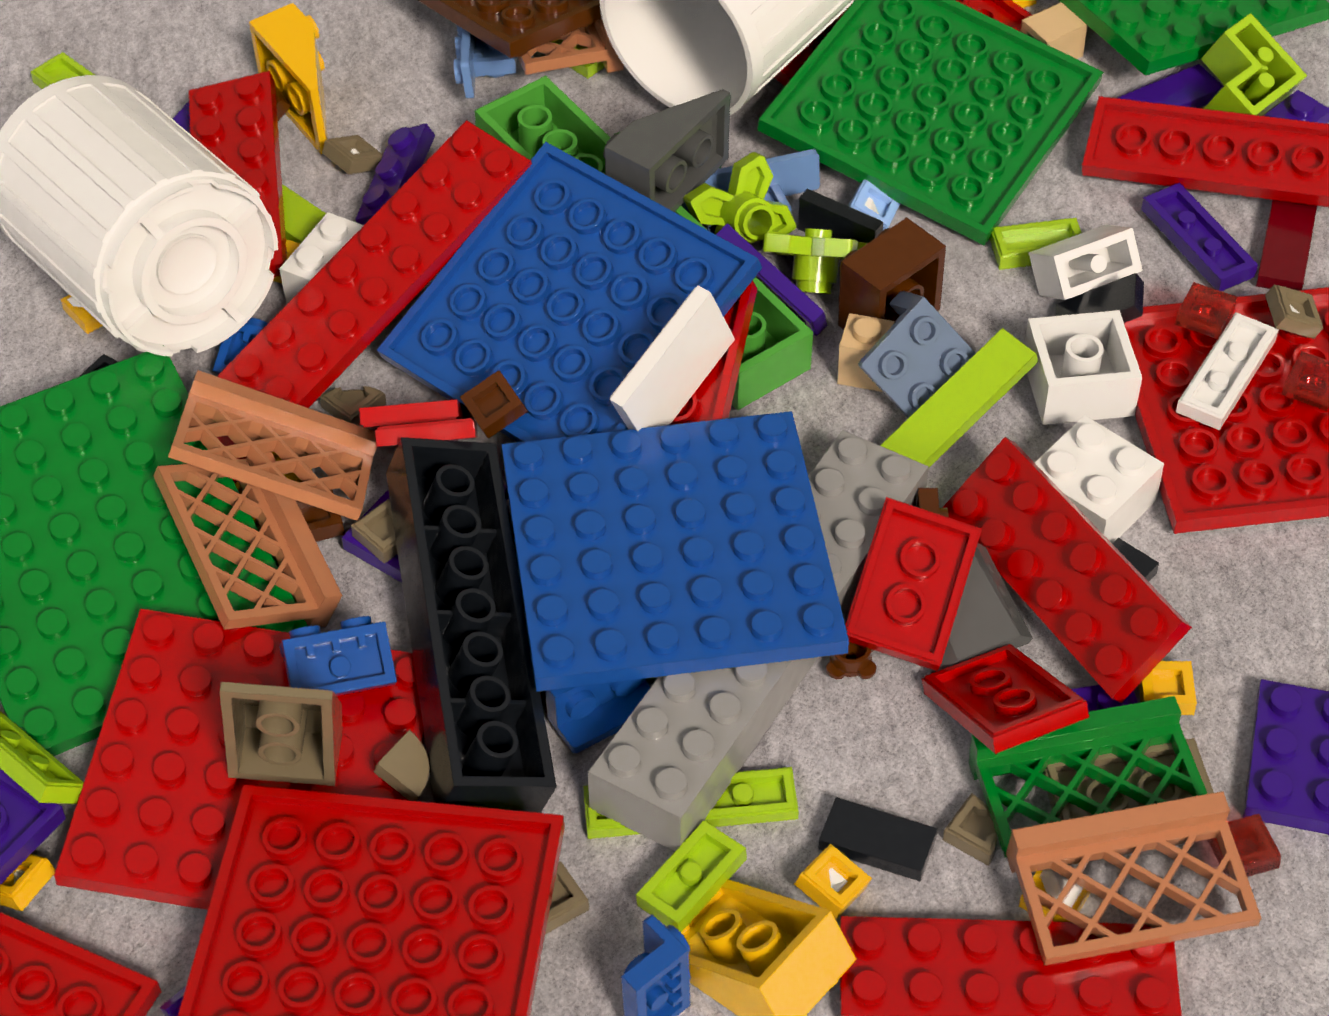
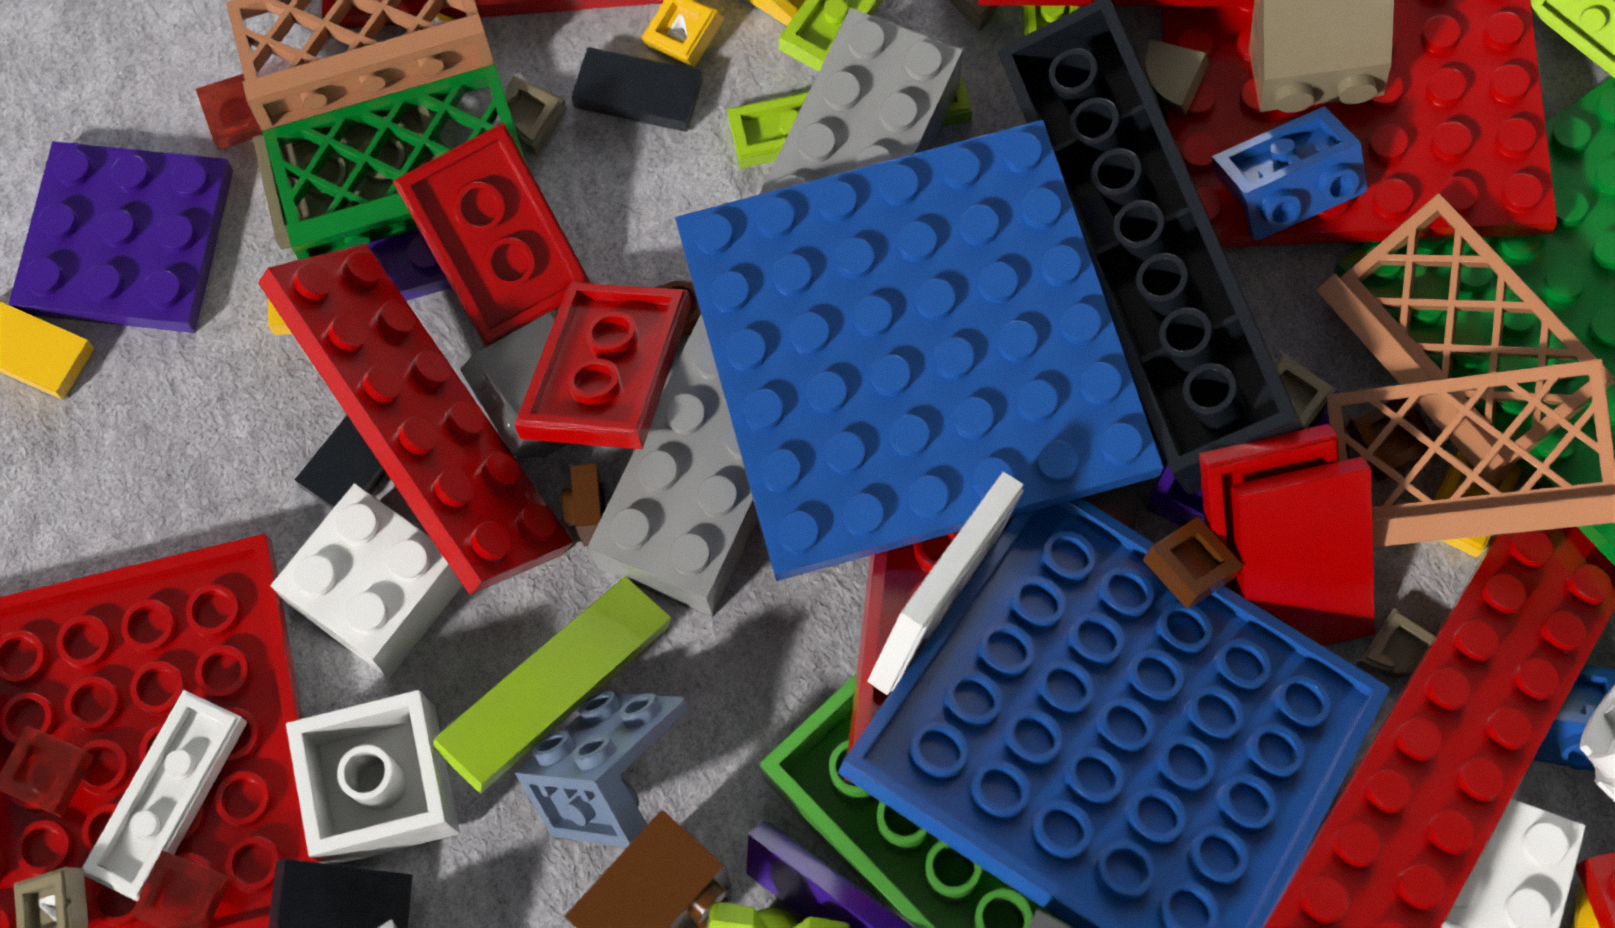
camera: 175 degrees right, 20 degrees up
tan brick [837,313,895,392] -> none

